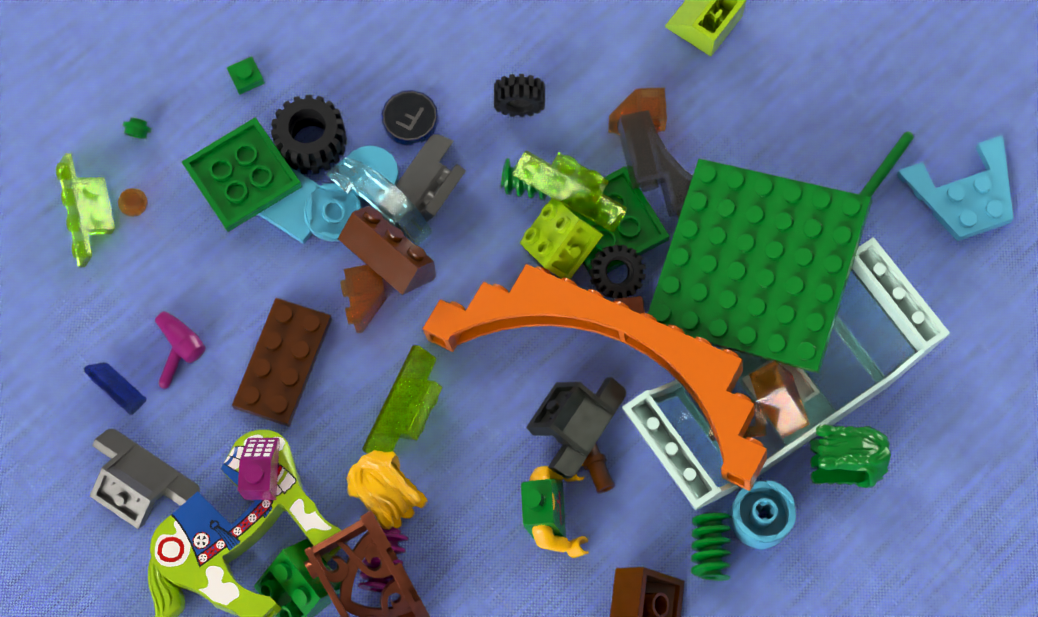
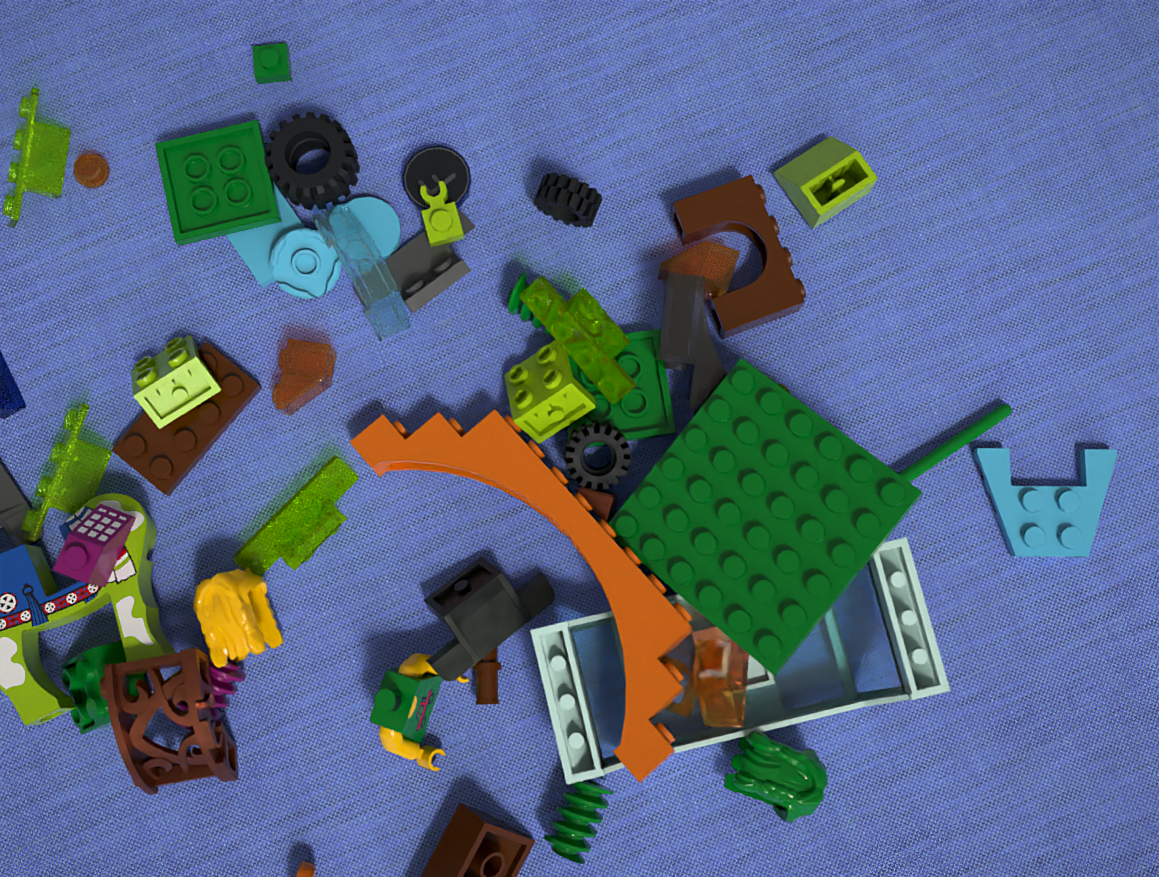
camera: 20 degrees right, 10 degrees up
green plate [122,117,152,139] -> none
magenta piece [155,311,206,389] -> none
reddish brown slope [338,206,436,295] -> none
medium azure brick [729,480,796,550] -> none
none -> clear neon green bracket [21,403,112,542]
none -> lime bracket [131,335,222,429]
none -> lime plate [420,181,465,248]
none -> reddish brown arch [671,174,806,340]

